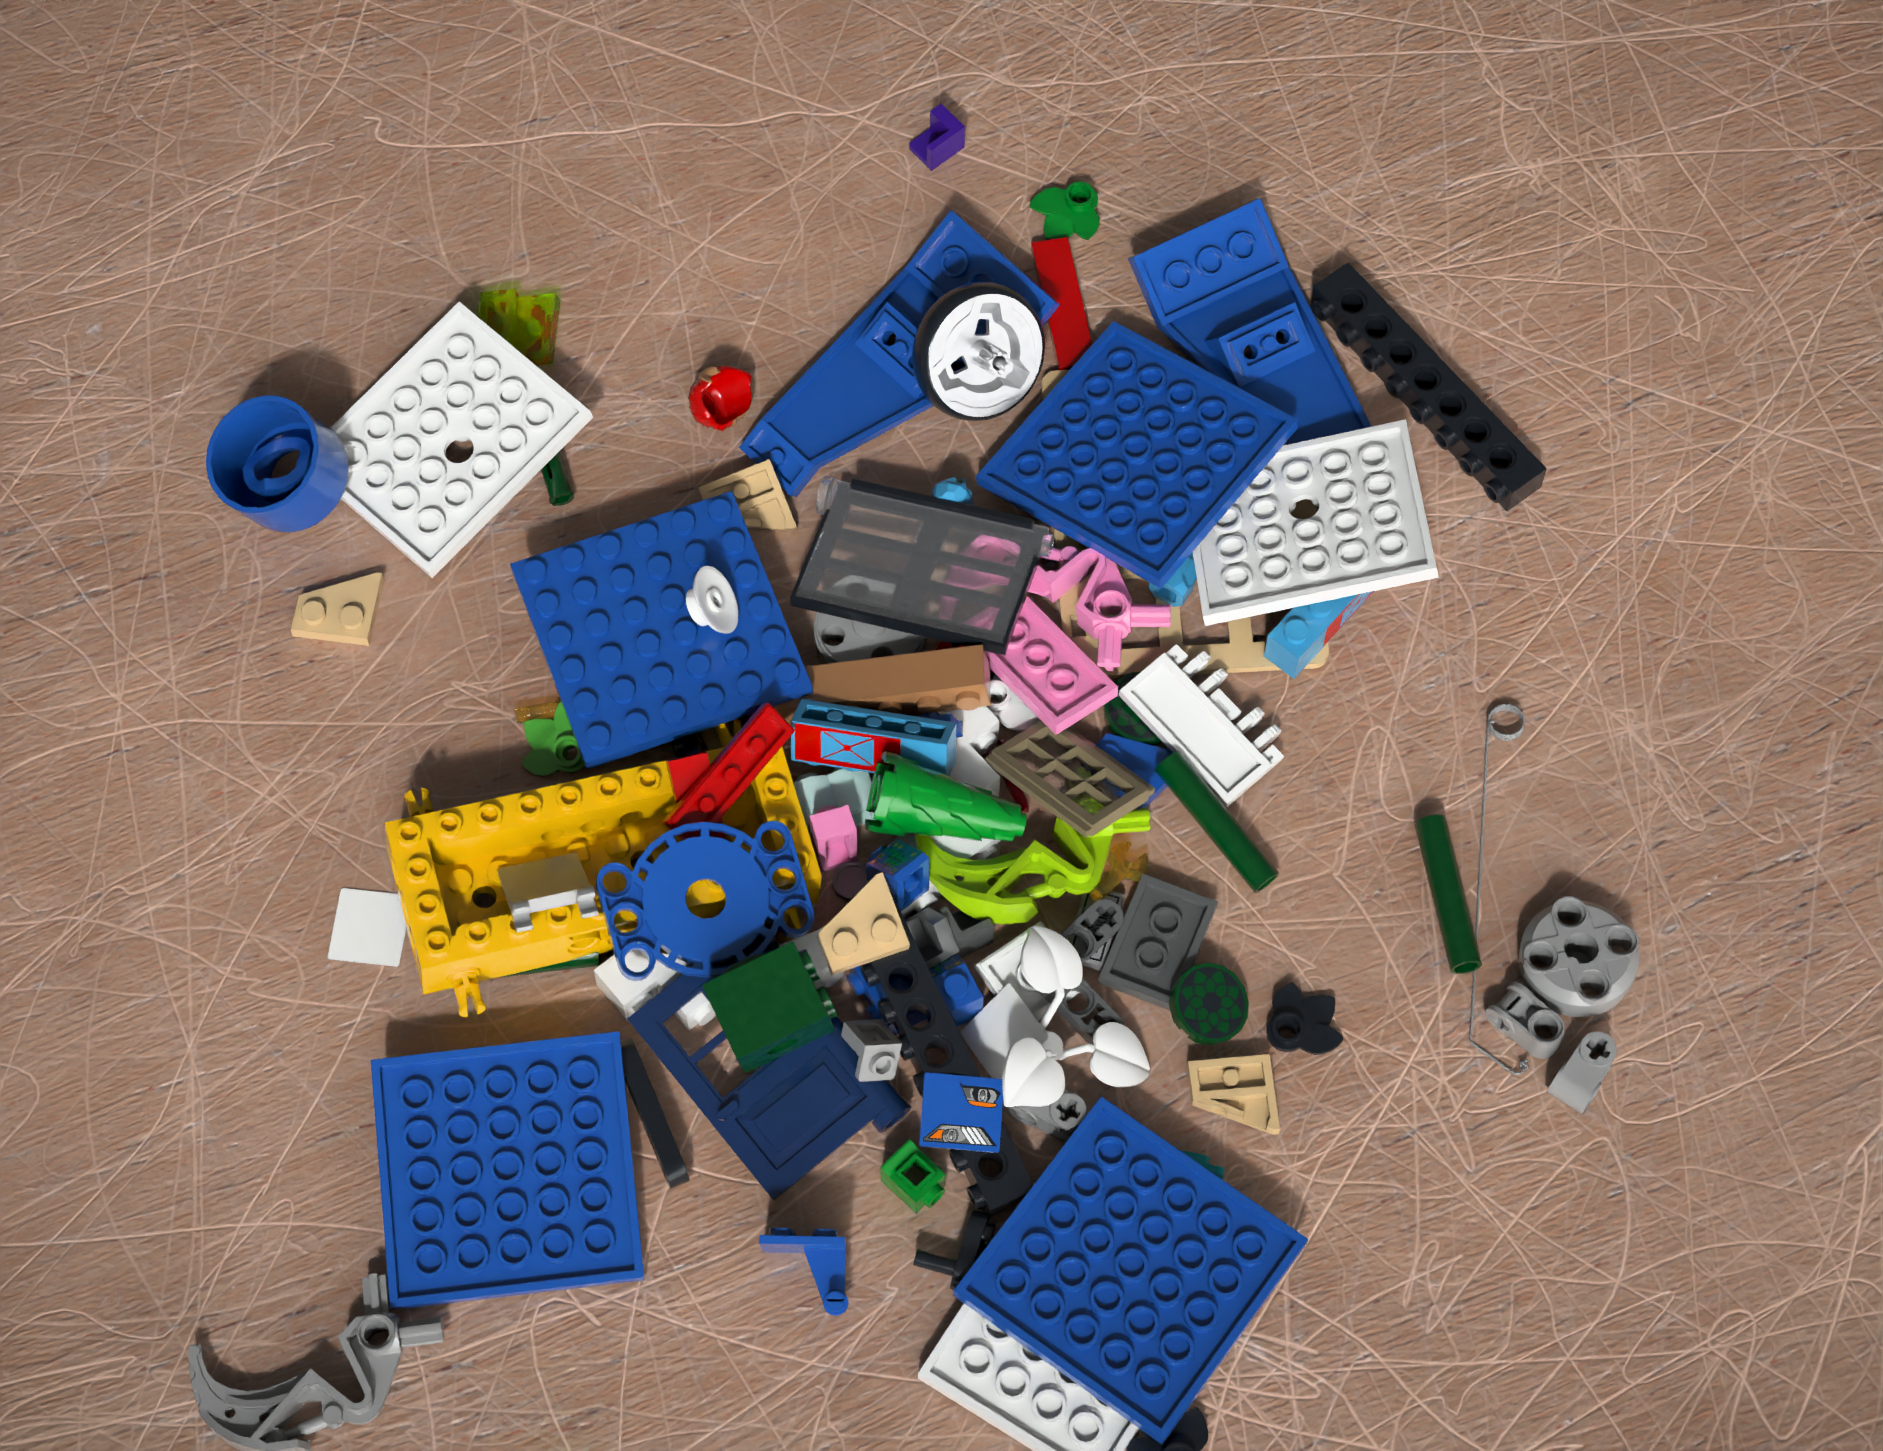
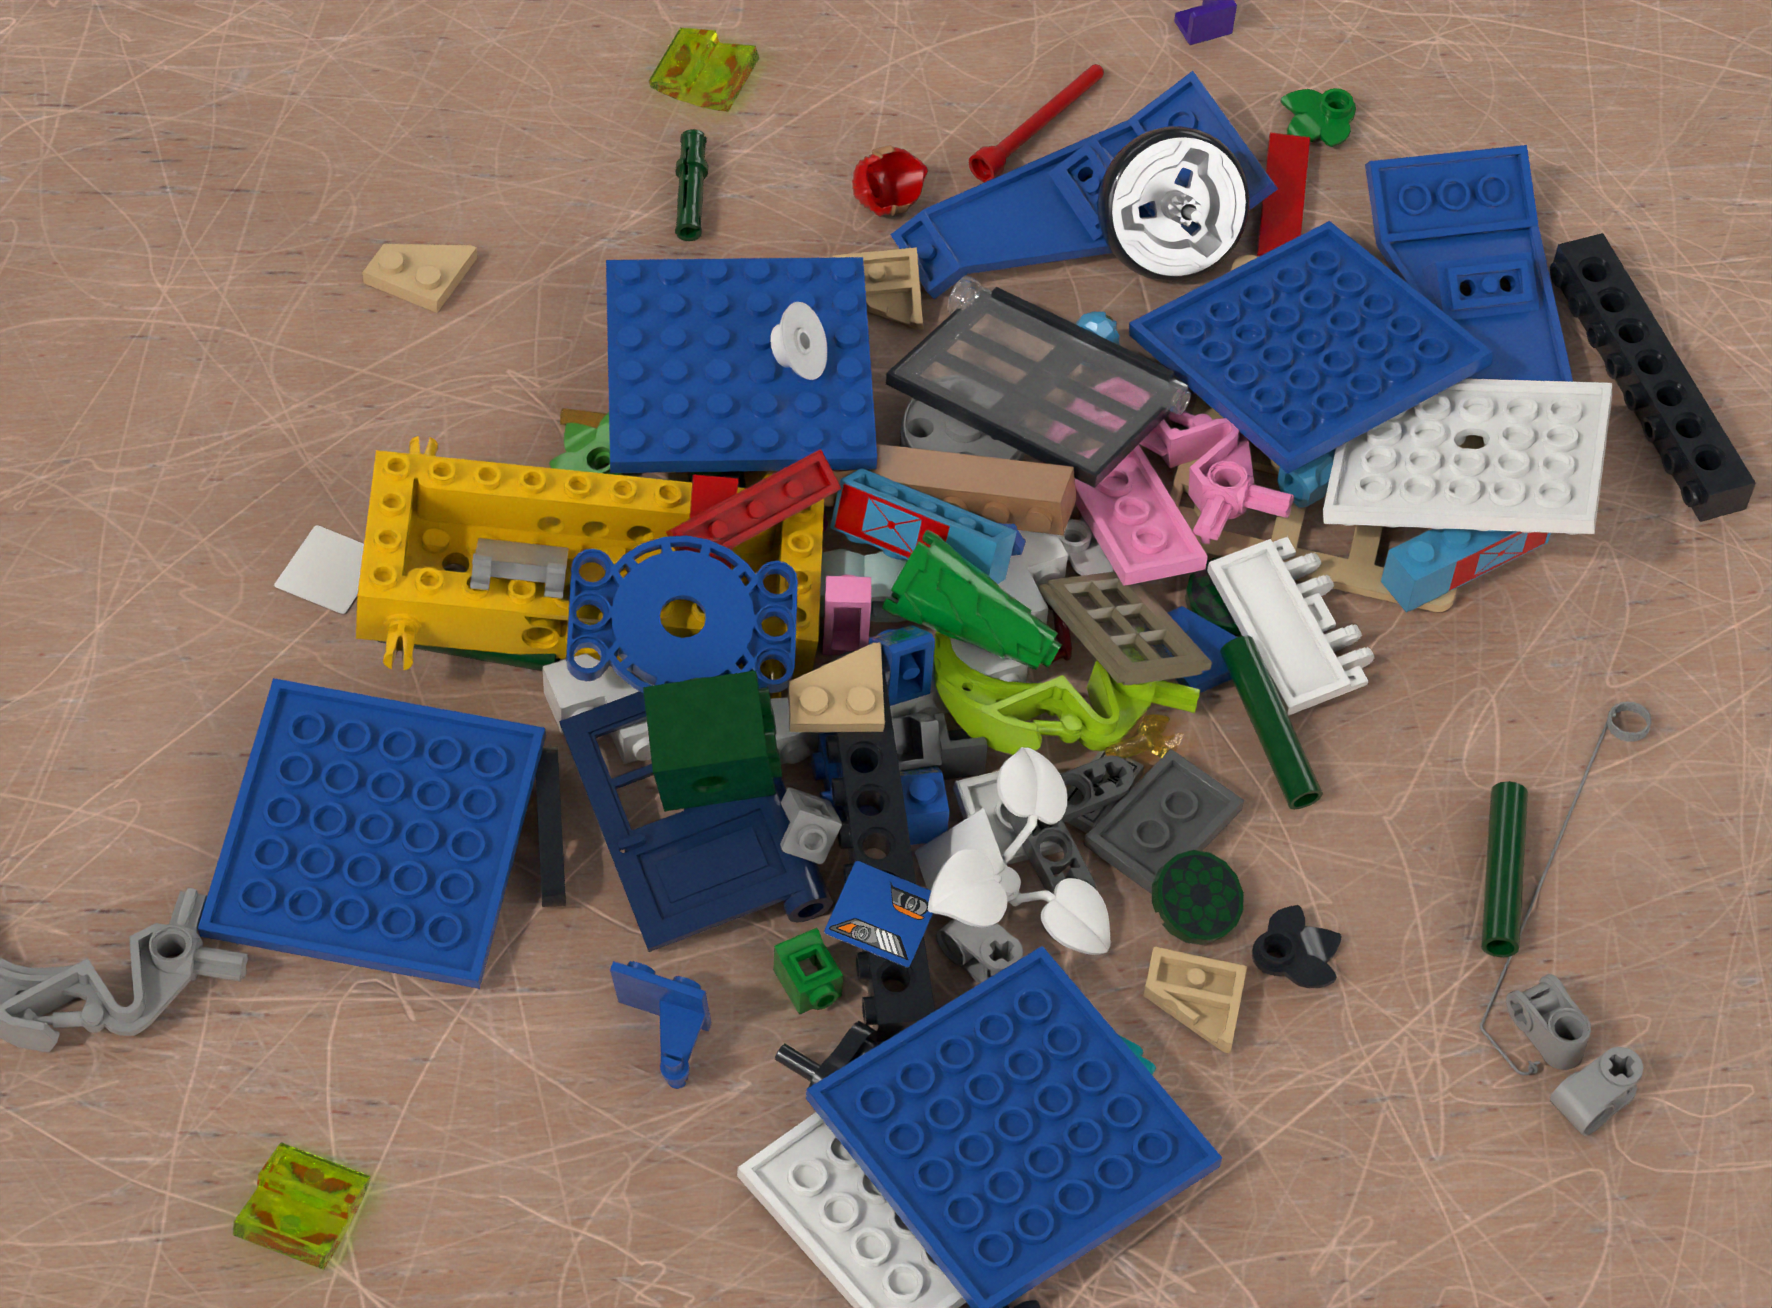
camera: 15 degrees right, 10 degrees down
blue piece [206,395,349,533] -> none
white plate [331,302,593,578] -> none
light grey piece [1519,896,1639,1017] -> none
none -> red piece [969,64,1104,183]

